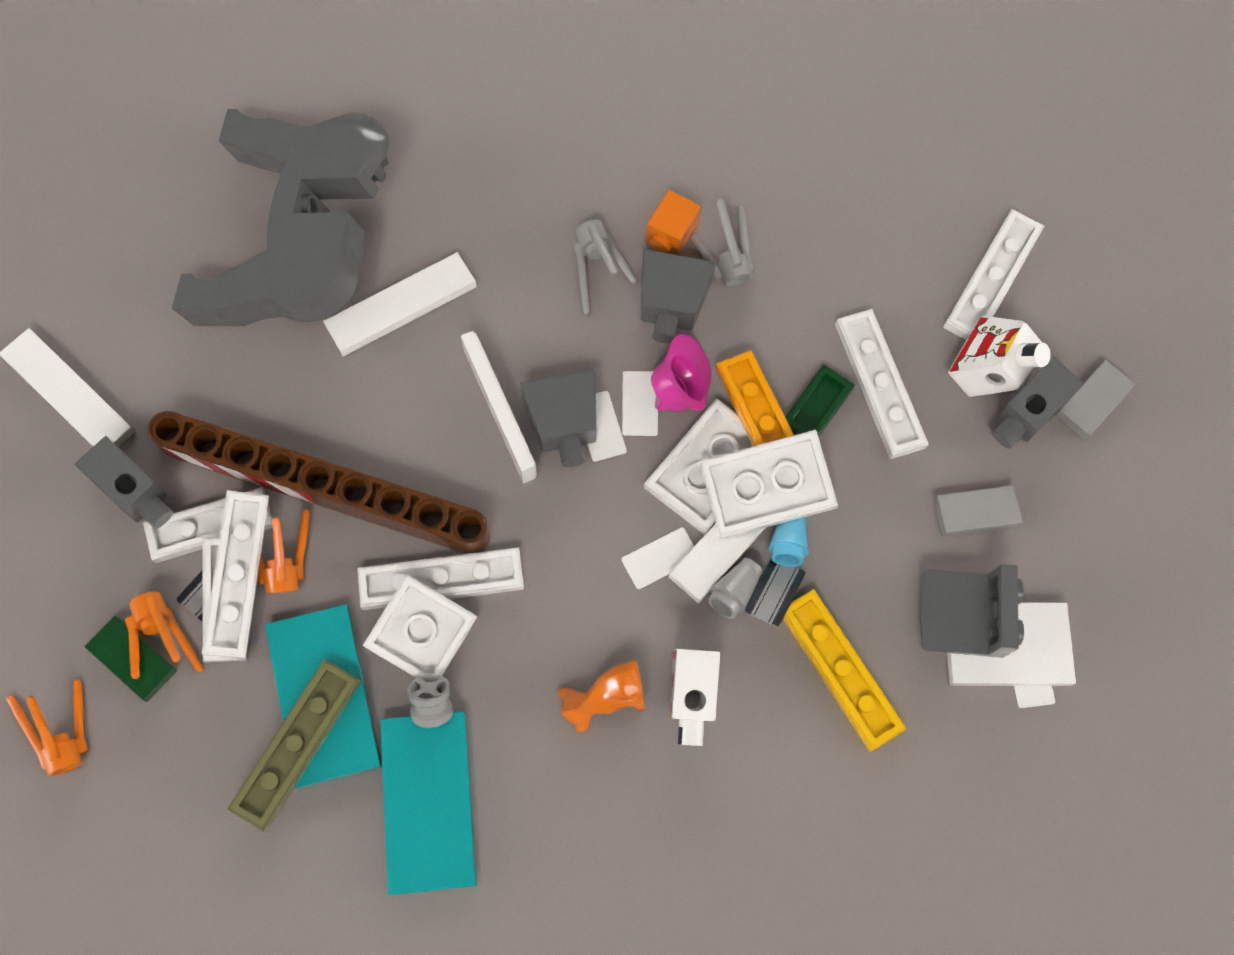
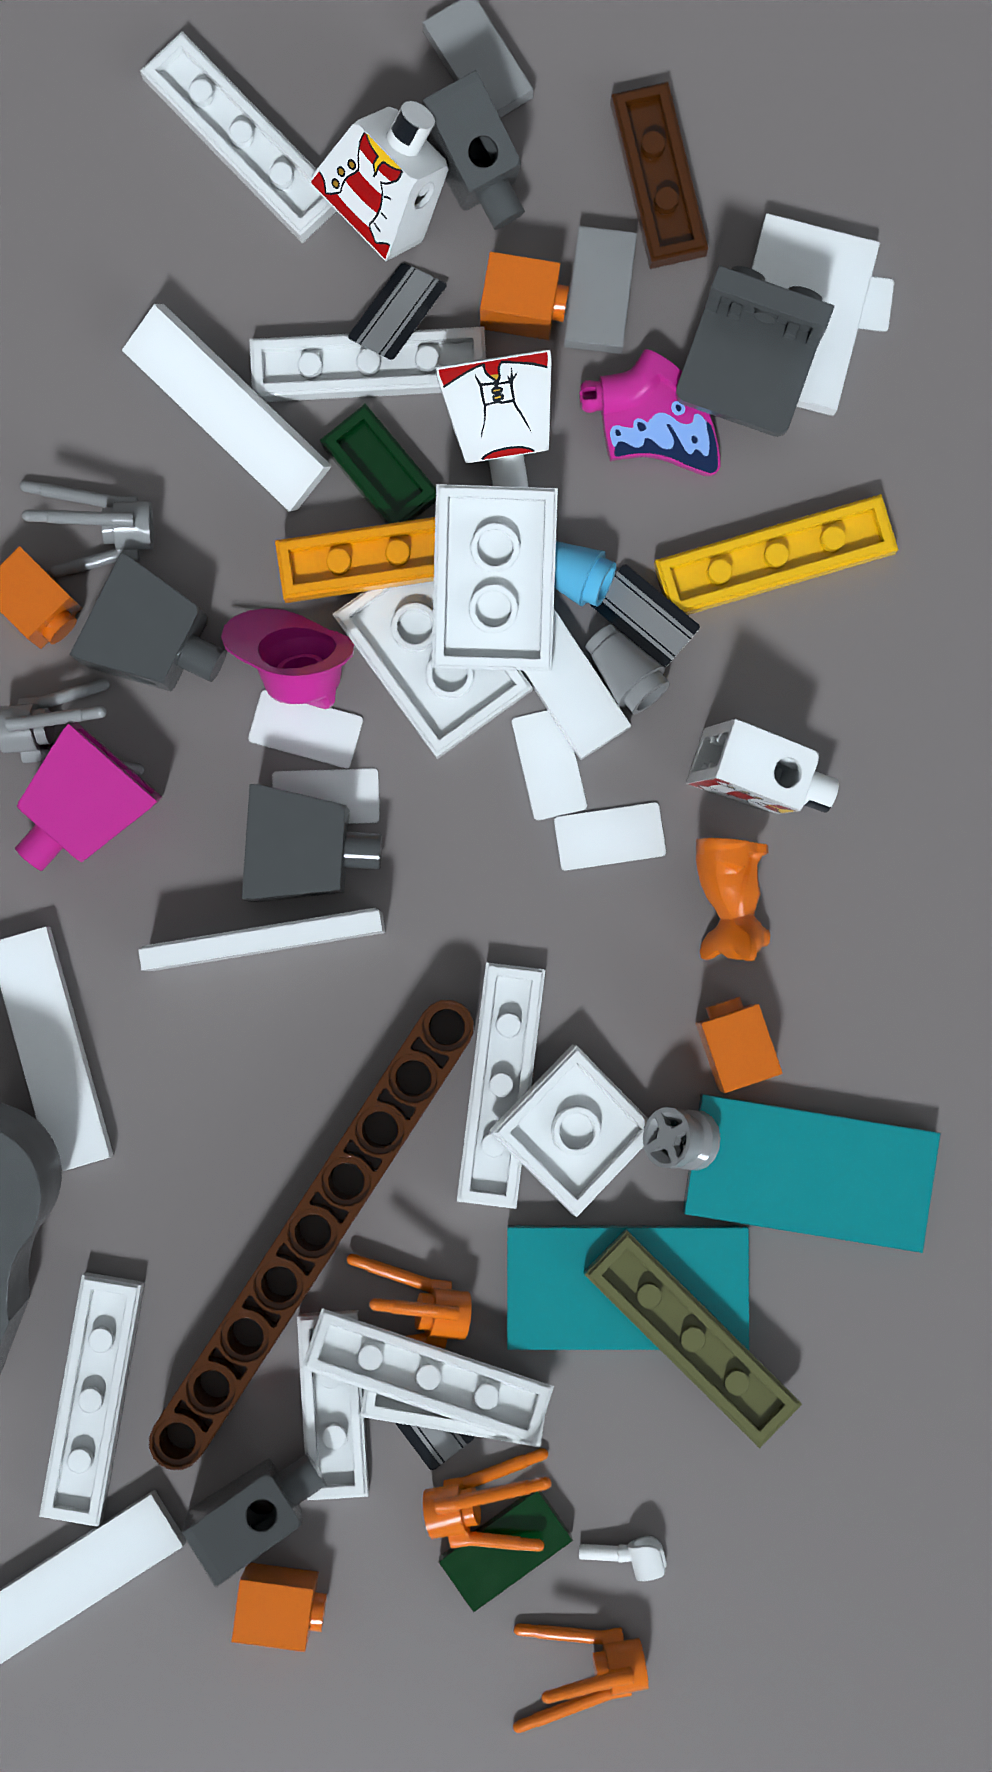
camera: 70 degrees left, 15 degrees up
none -> dark pink torso [15,722,162,871]
none -> white tile [39,1272,145,1527]
none -> white tile [122,304,332,512]
none -> orange brick [231,1563,327,1652]
none -> sticker [348,263,447,360]
none -> white torso [435,349,551,487]
none -> orange brick [480,251,569,340]
none -> white sticker [554,802,666,871]
none -> arm [579,349,720,476]
none -> white hand [579,1536,667,1581]
none -> reddish brown tile [610,82,708,269]
none -> orange brick [695,996,783,1093]

